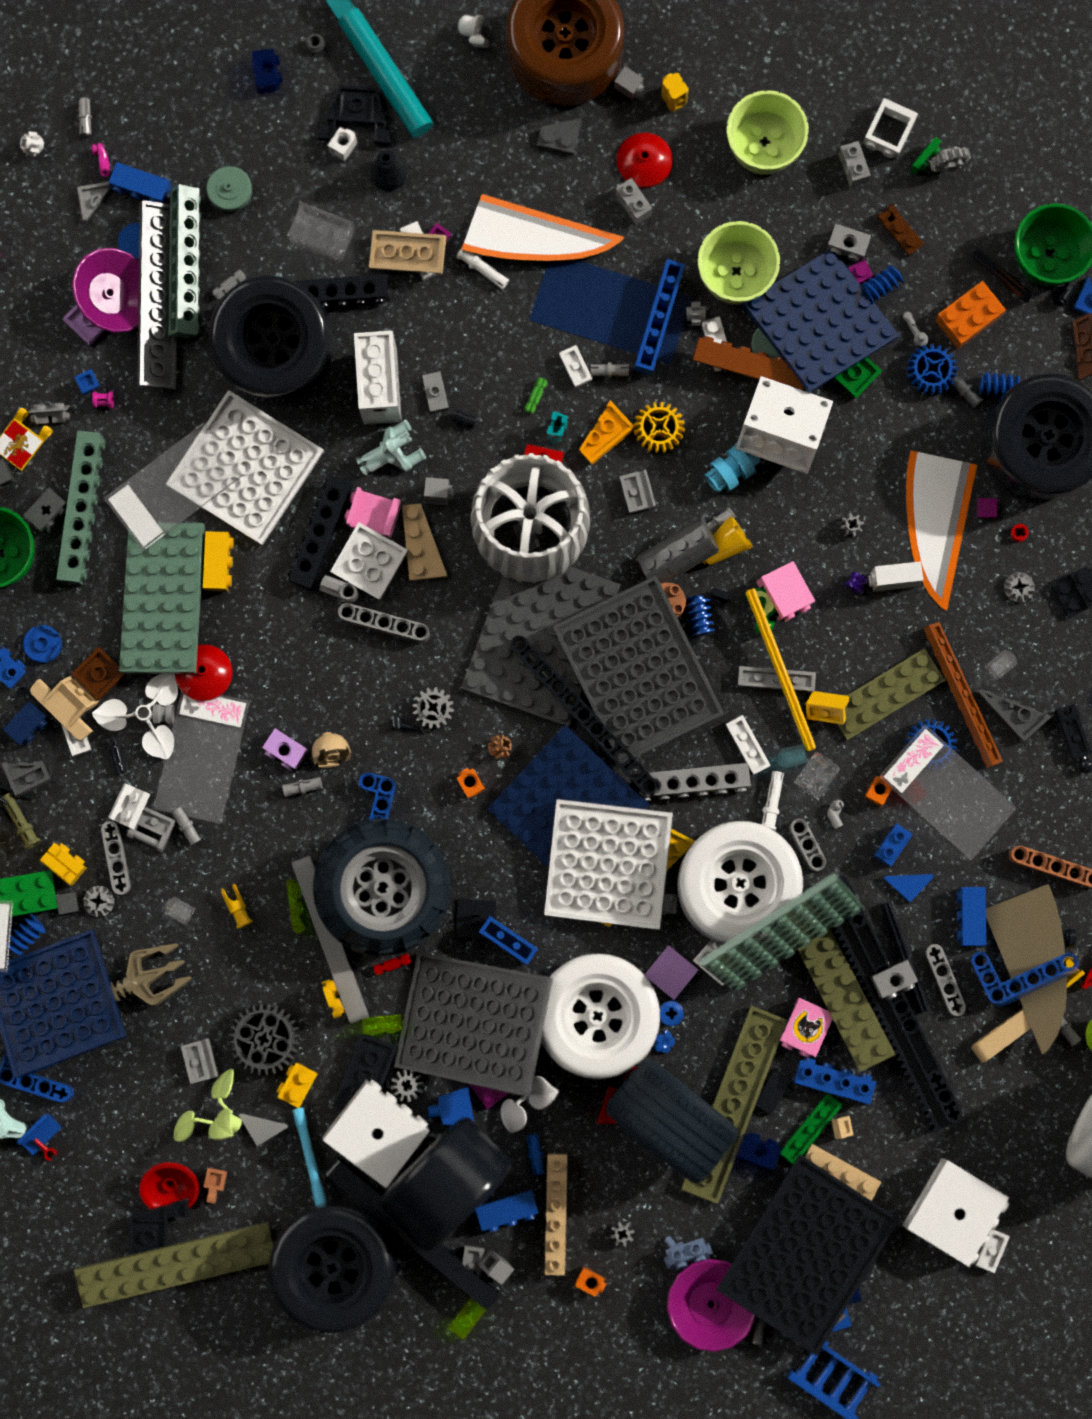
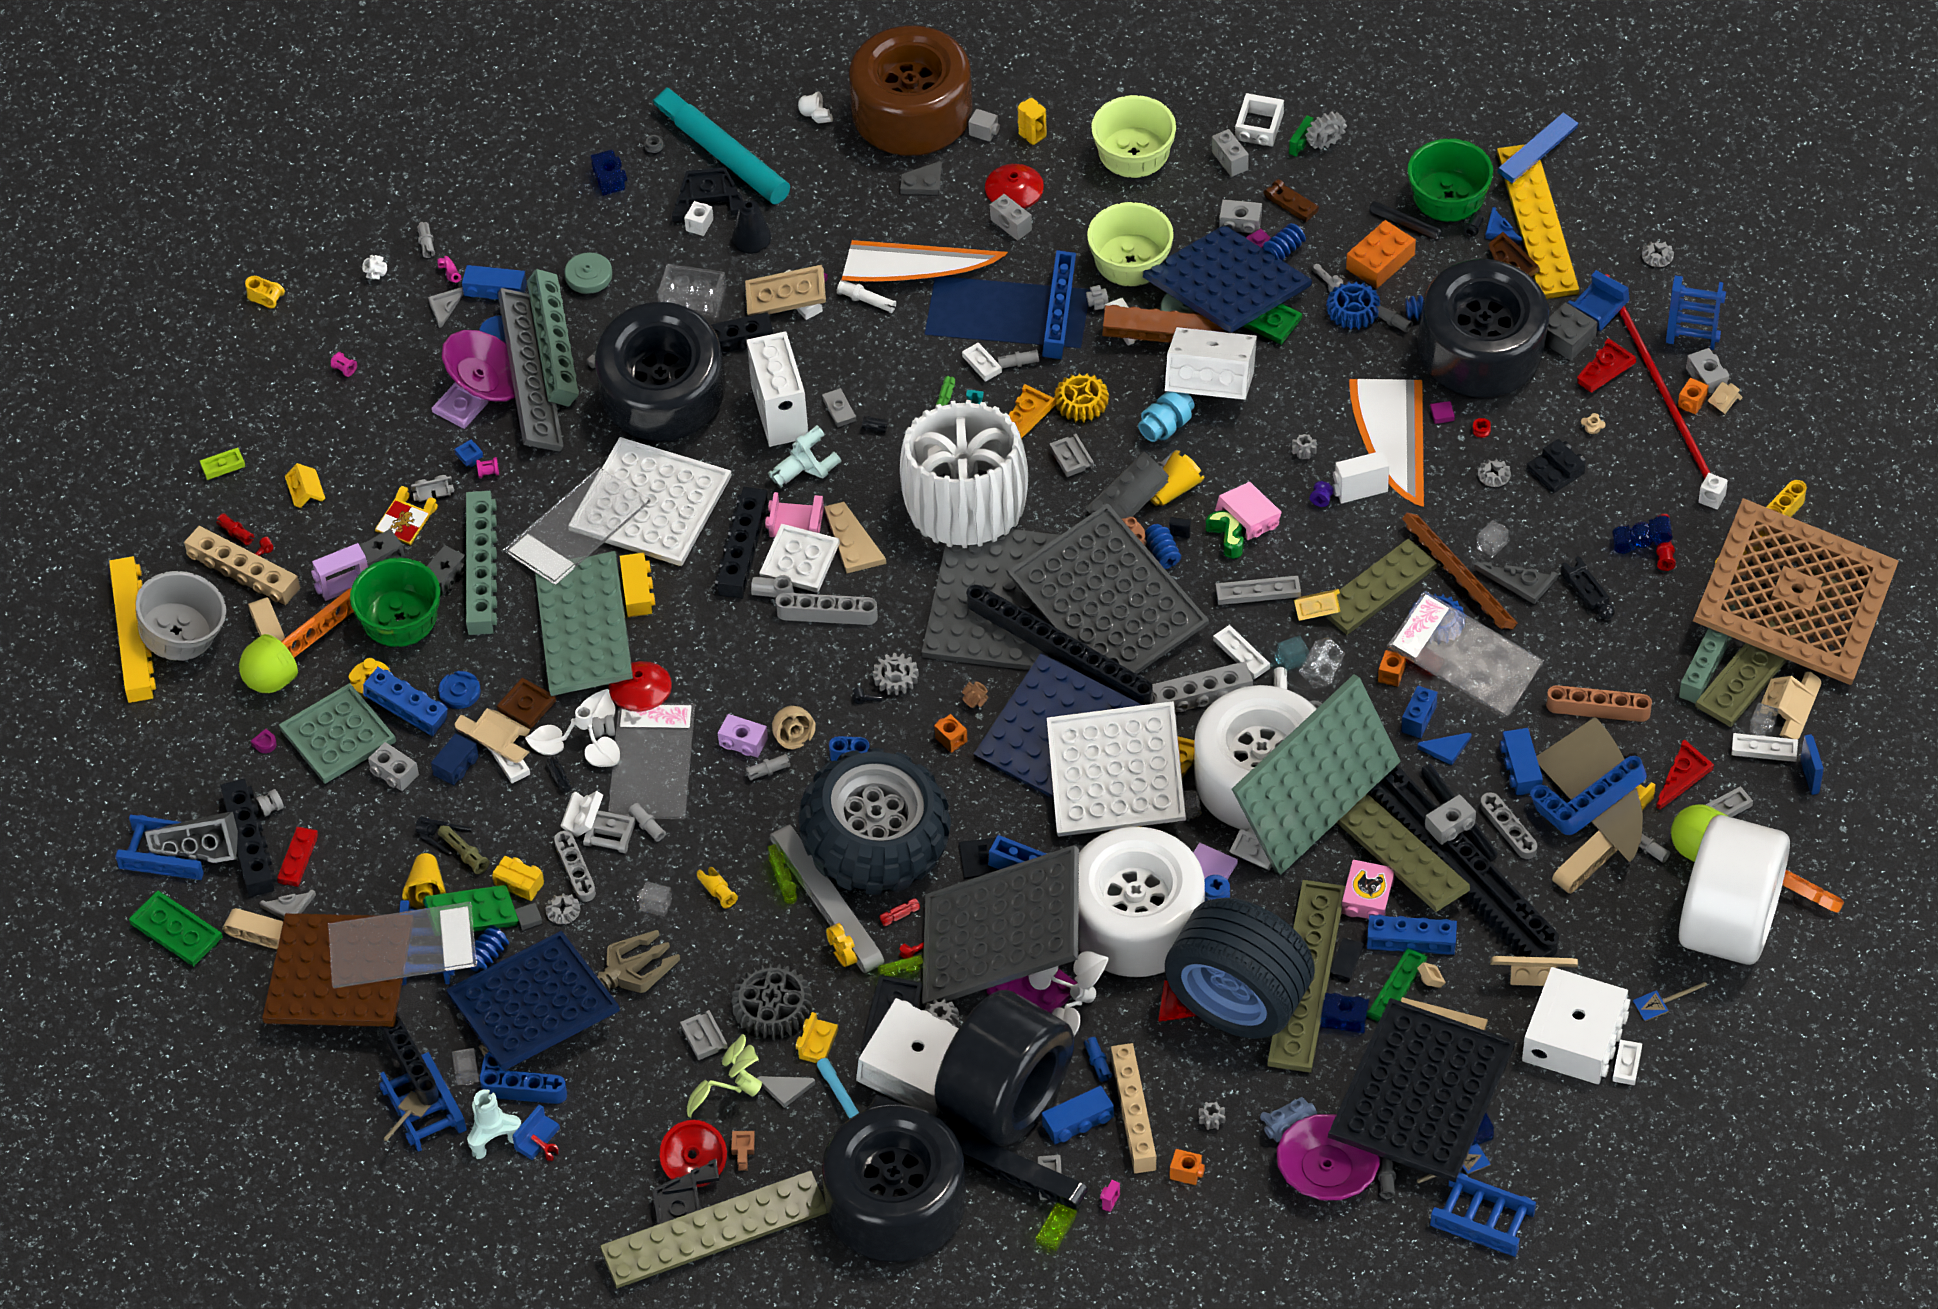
camera: 10 degrees left, 30 degrees down
dark grey wing [1,762,52,797] -> none
light grey brick [424,477,453,506] -> none
light grey brick [479,1250,514,1285] -> none
yellow axle [745,588,816,751] -> none
none -> red hand [899,942,924,960]
none -> dark pink plate [1100,1180,1120,1212]
none -> tan plate [1490,956,1578,986]
none -> piece [1633,982,1707,1022]

